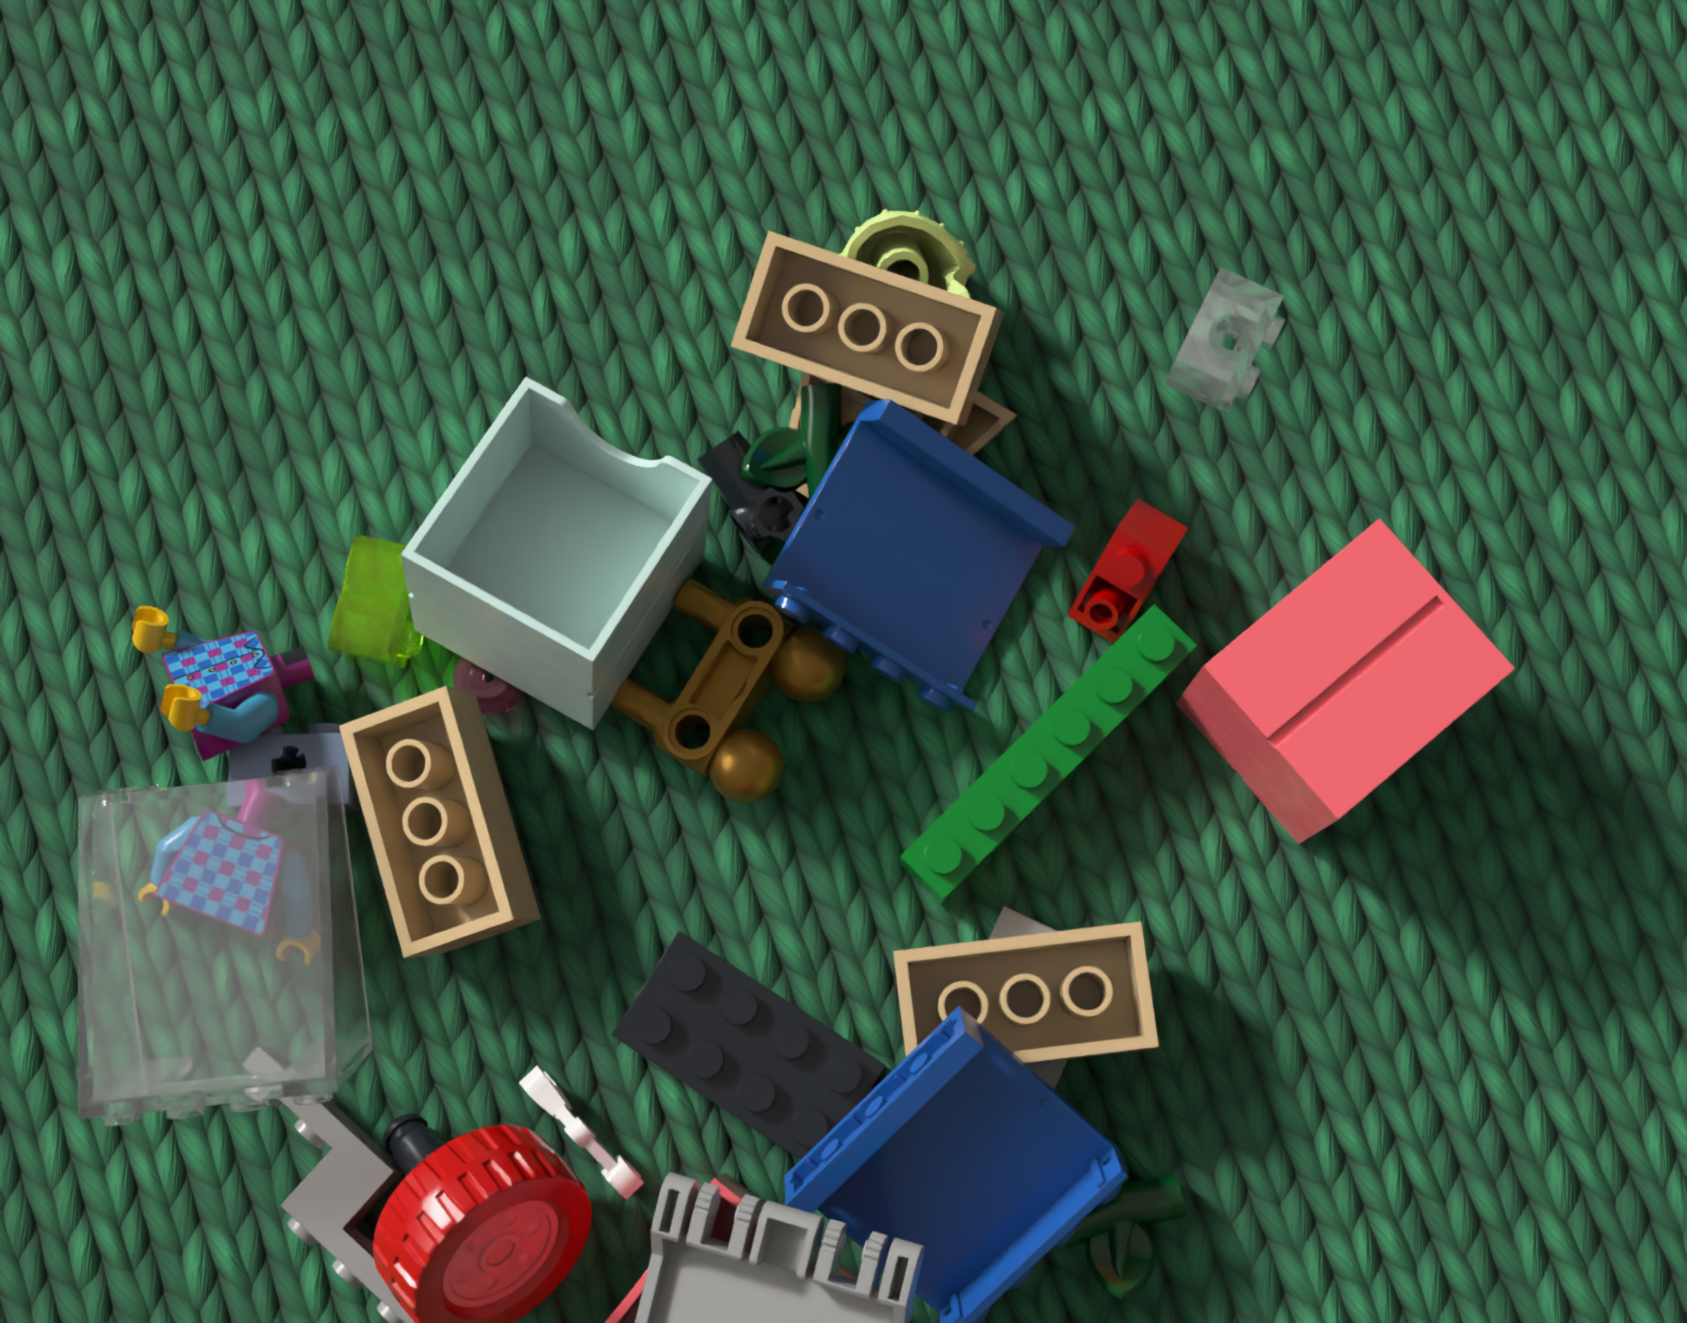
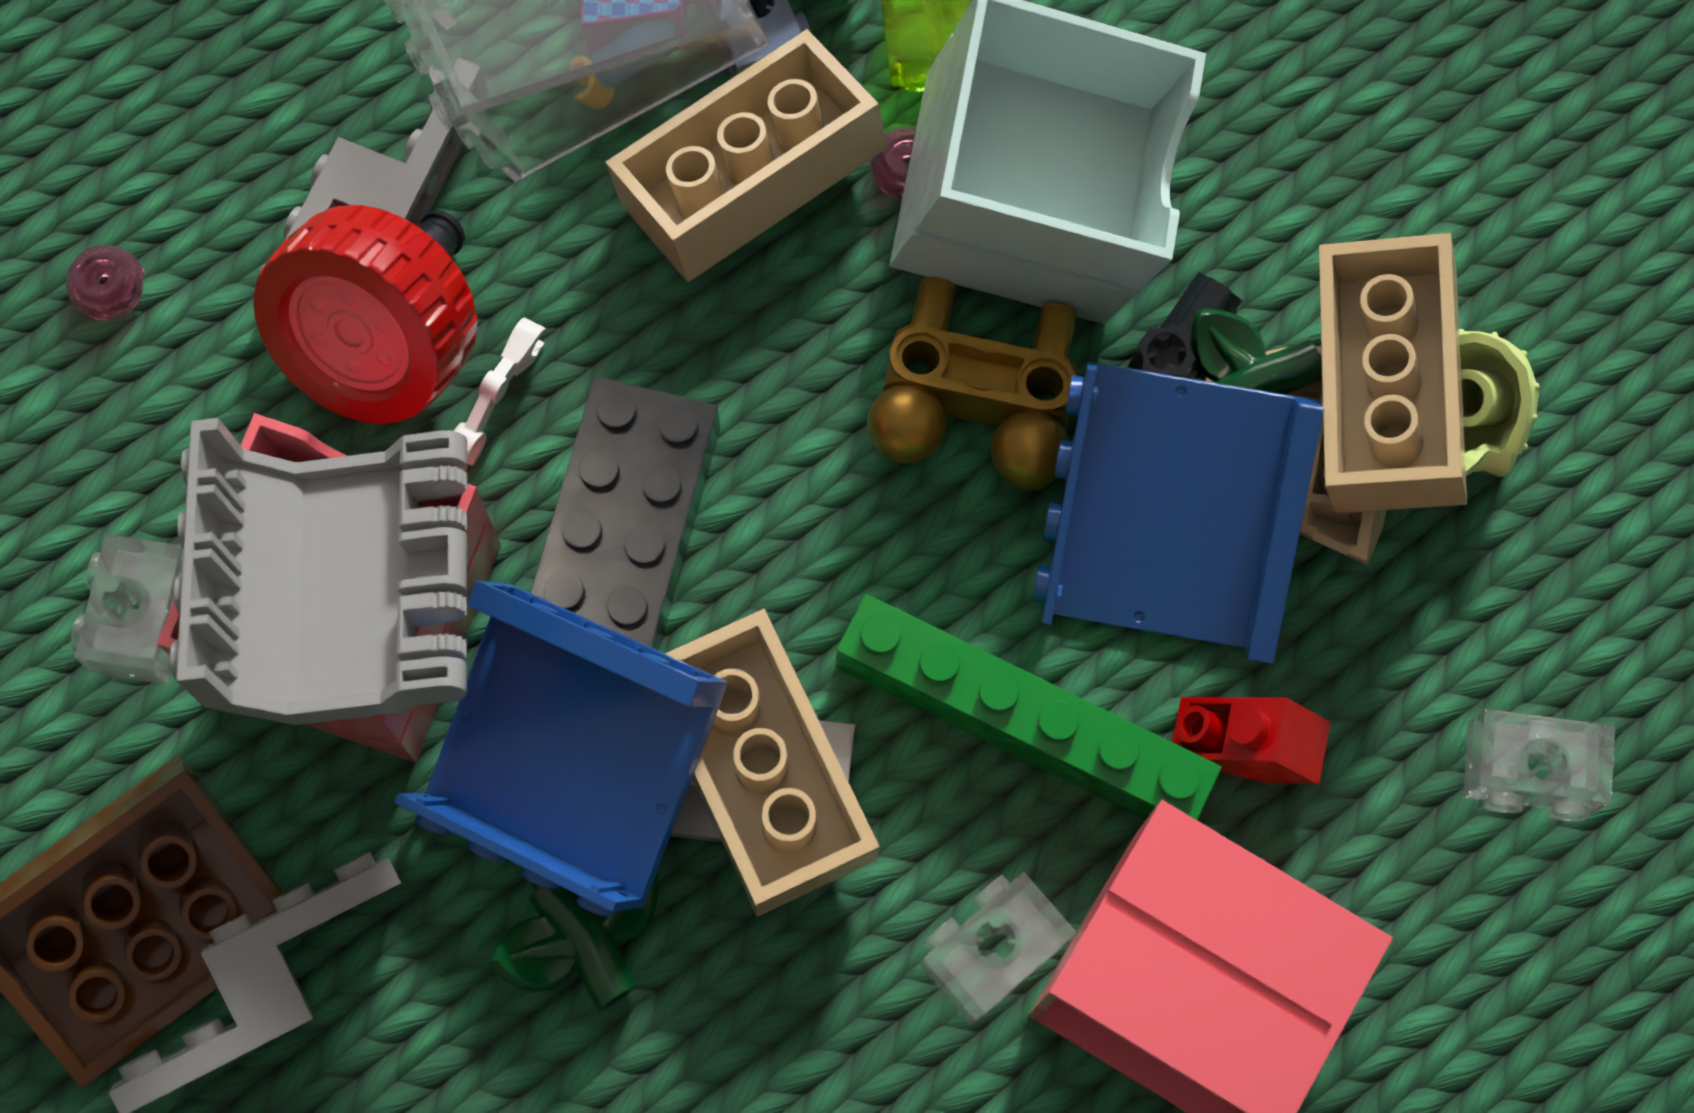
camera: 65 degrees right, 5 degrees down
none -> clear brick [920,872,1077,1027]

